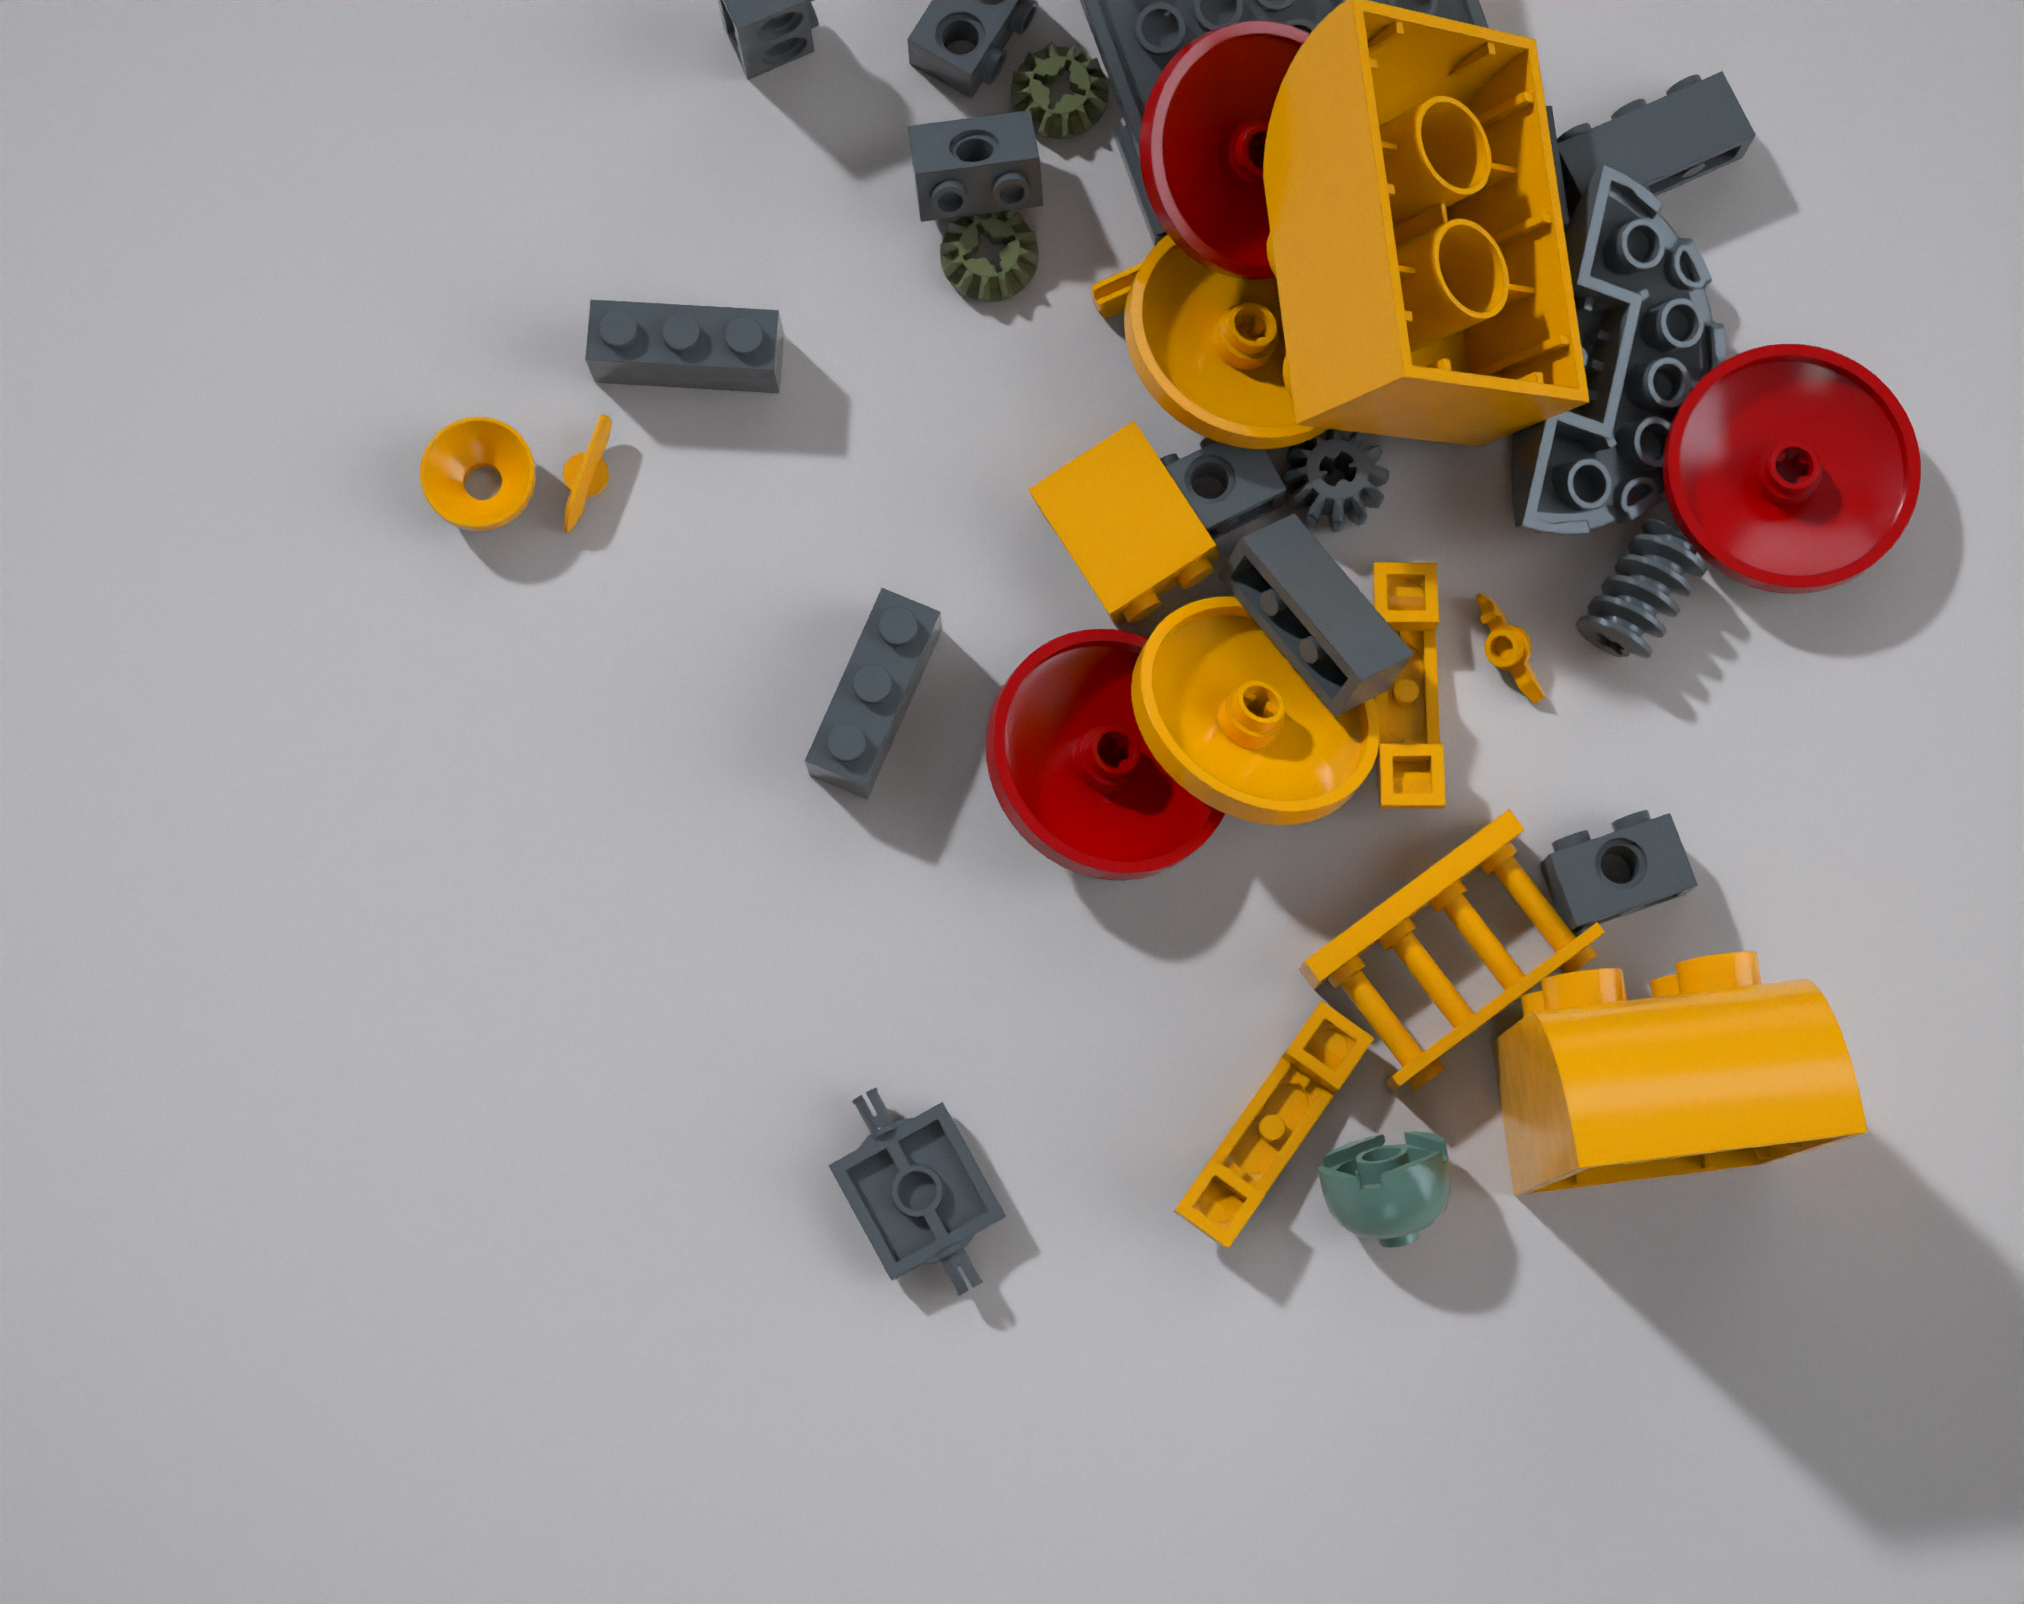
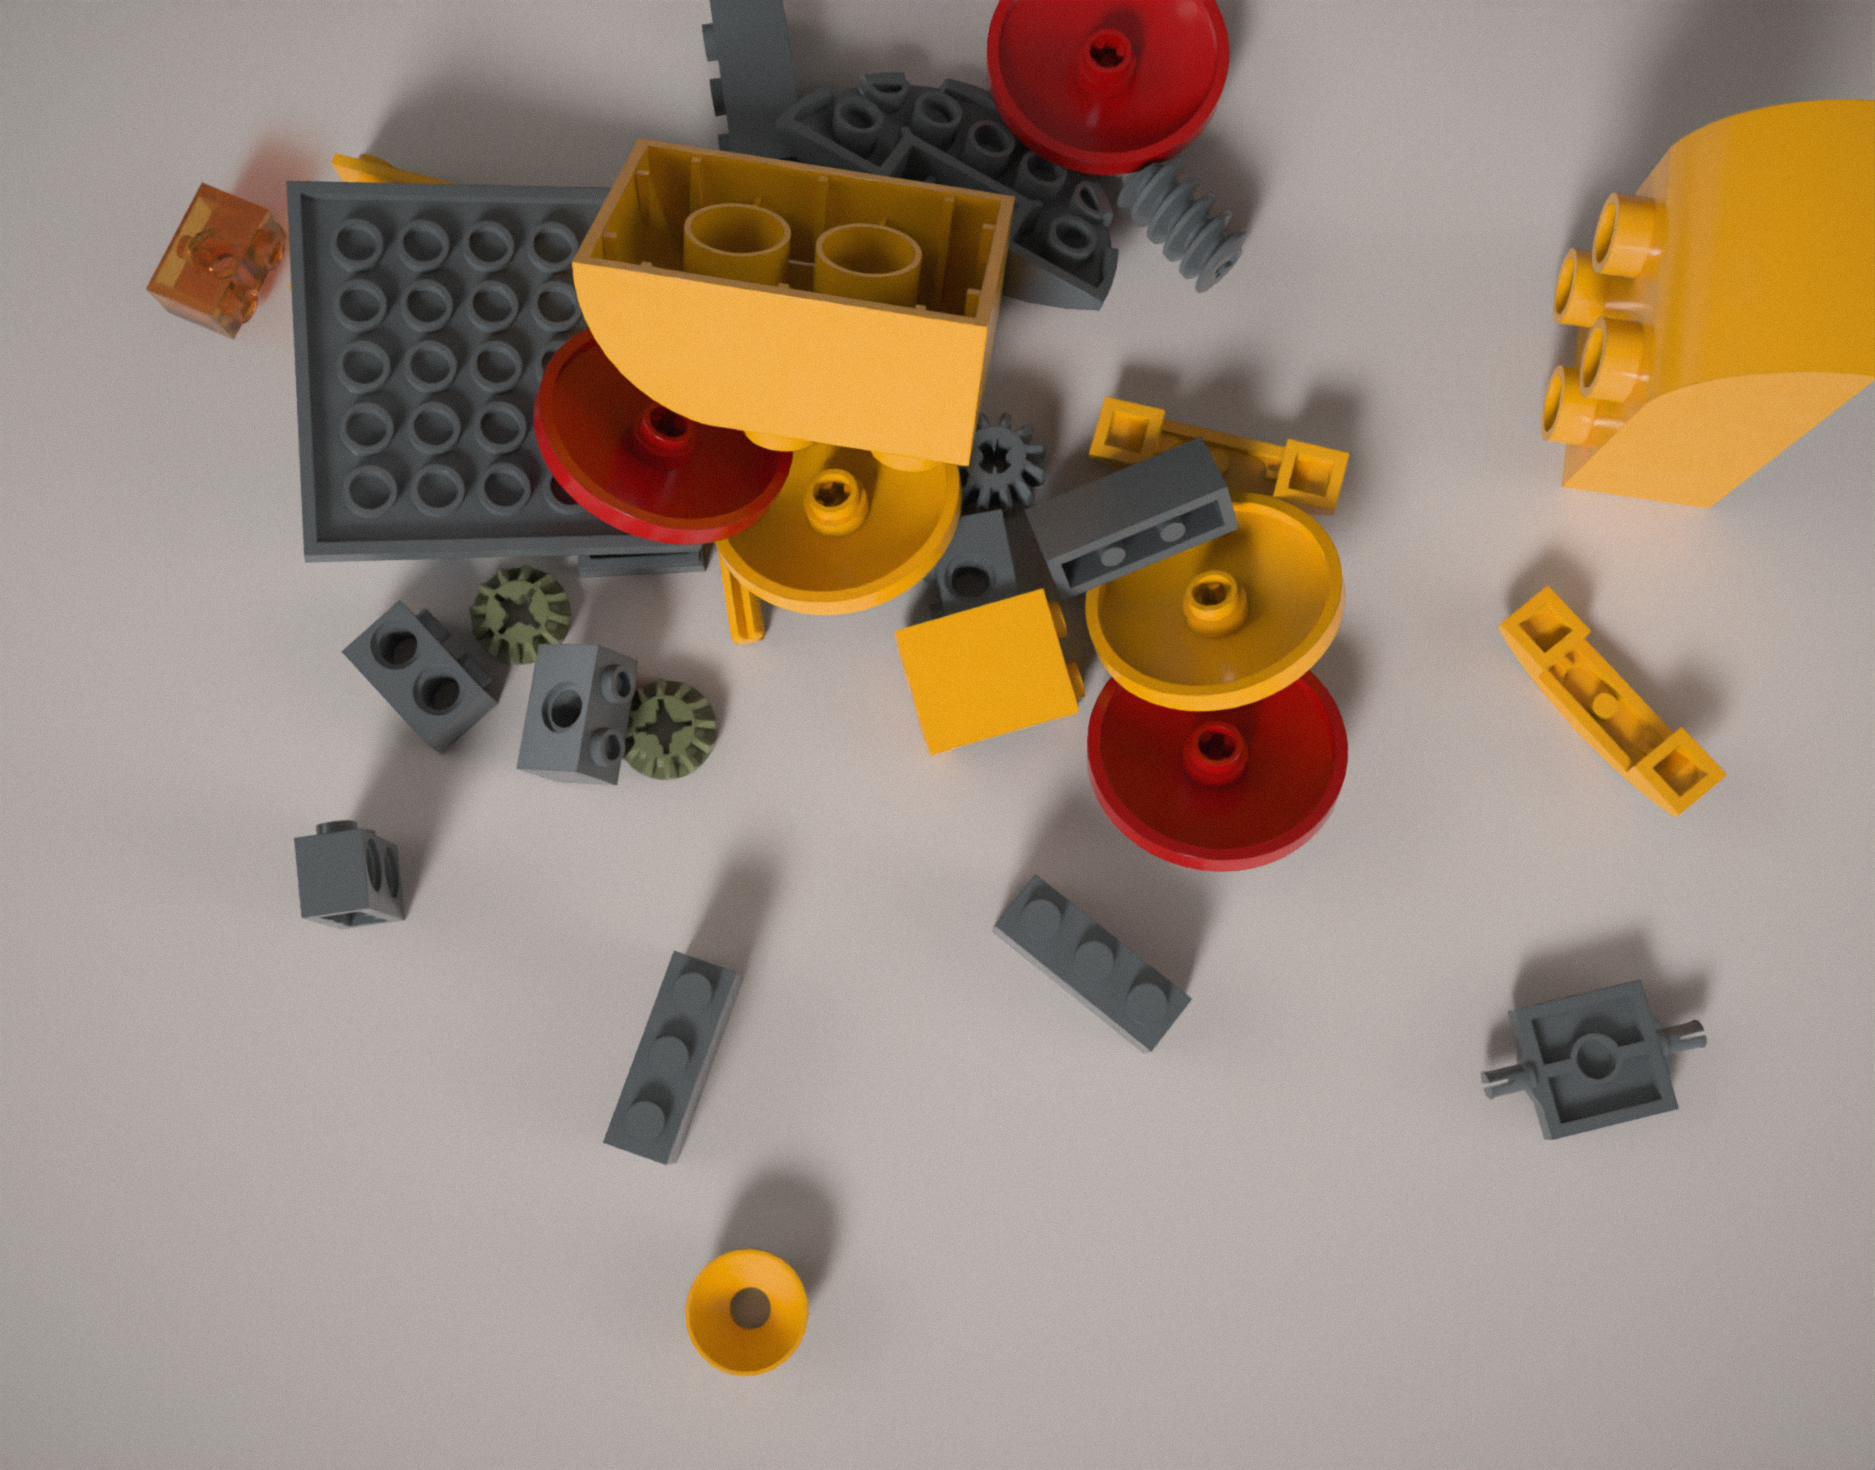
camera: 75 degrees left, 0 degrees up
light orange piece [563,414,612,533] -> none
light orange fence [1299,809,1605,1092] -> none
sand green cylinder [1318,1131,1451,1248] -> none
light orange piece [1476,592,1546,703] -> none
dark grey brick [1539,810,1698,933] -> none

